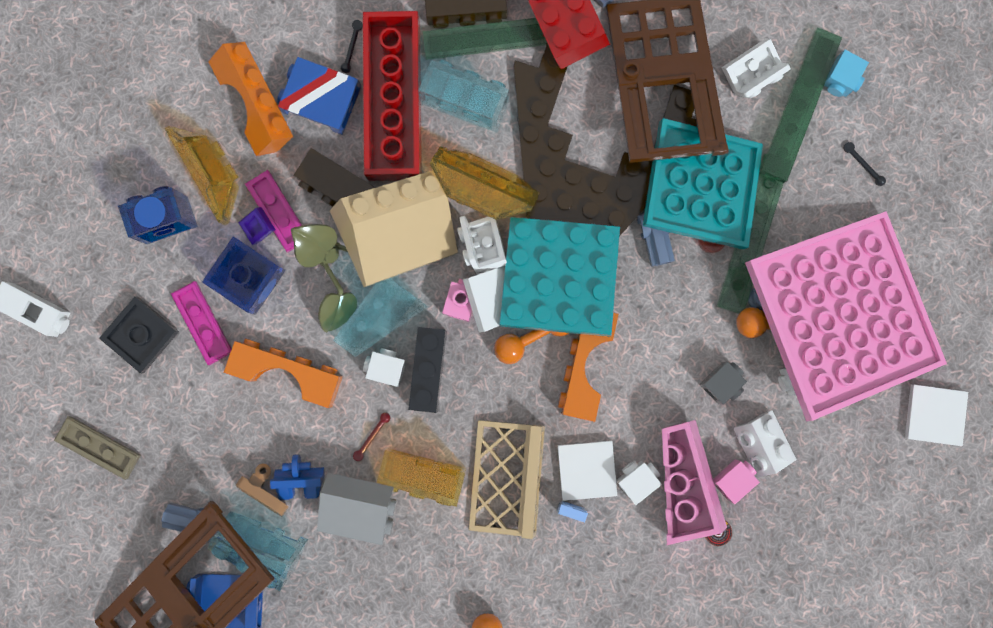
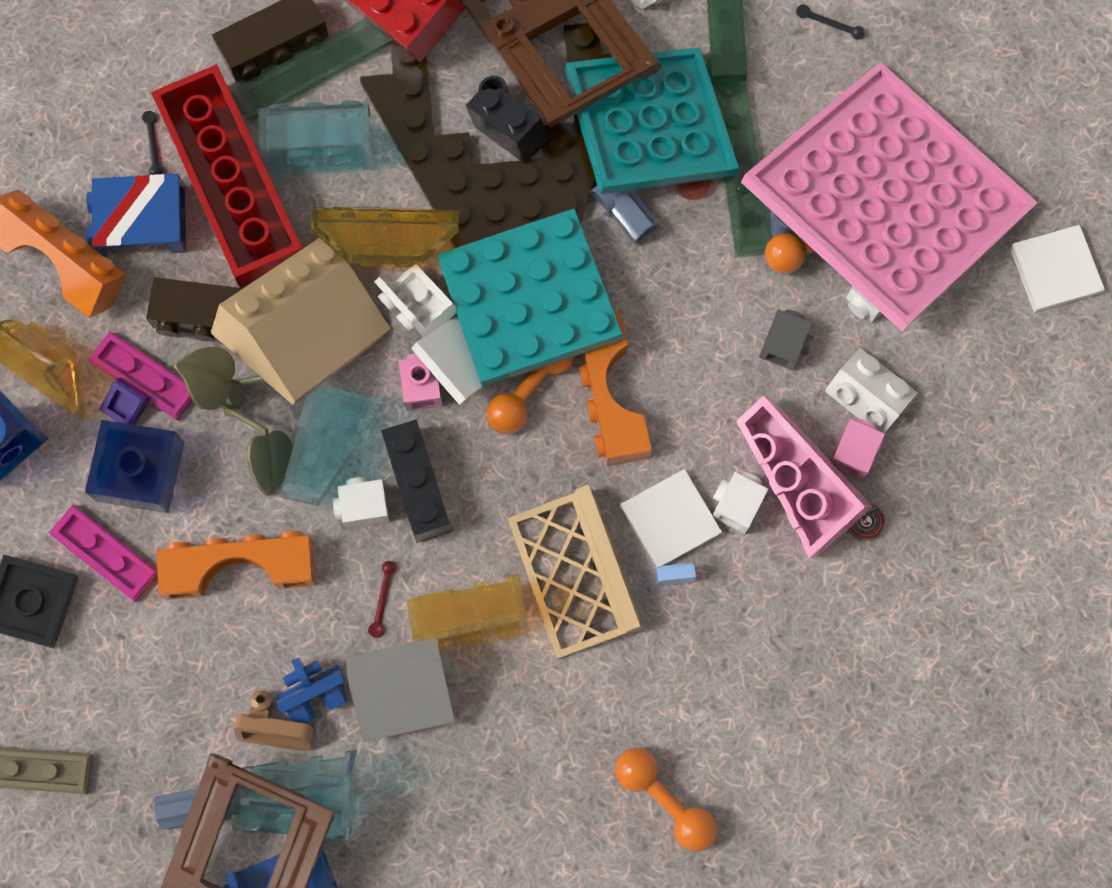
camera: 25 degrees left, 10 degrees down
none -> black hinge [465,75,548,164]

